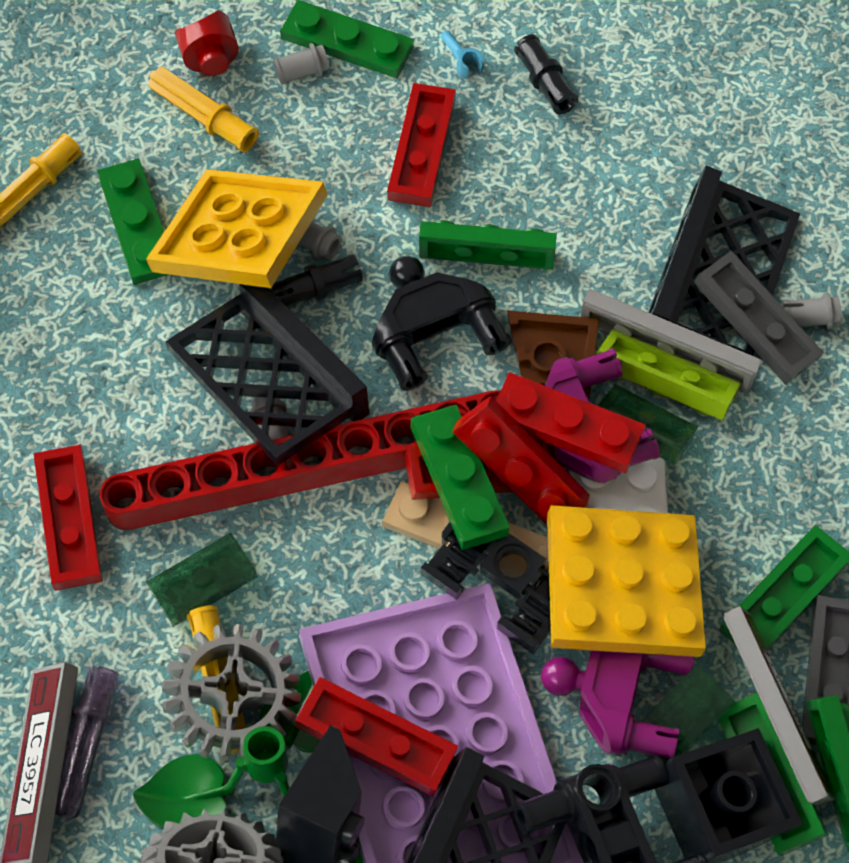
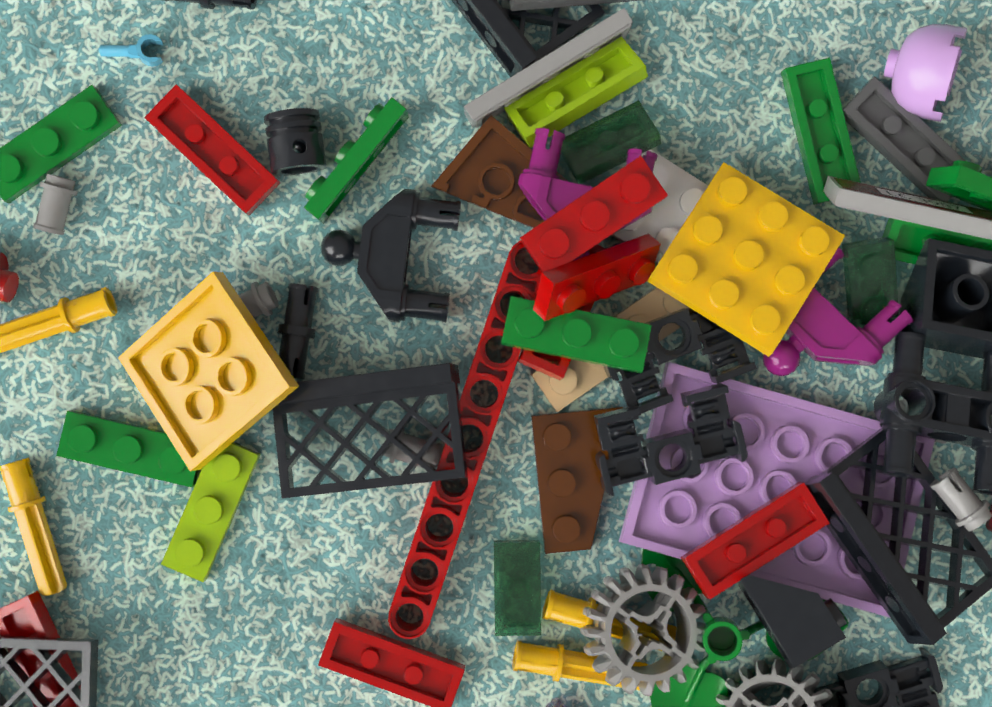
camera: 60 degrees left, 25 degrees up
none -> lime plate [161,442,261,582]
none -> black piece [264,108,327,176]
none -> yellow axle [512,640,648,691]
none -> reddish brown wing [531,407,623,554]
none -> black piece [594,383,748,496]

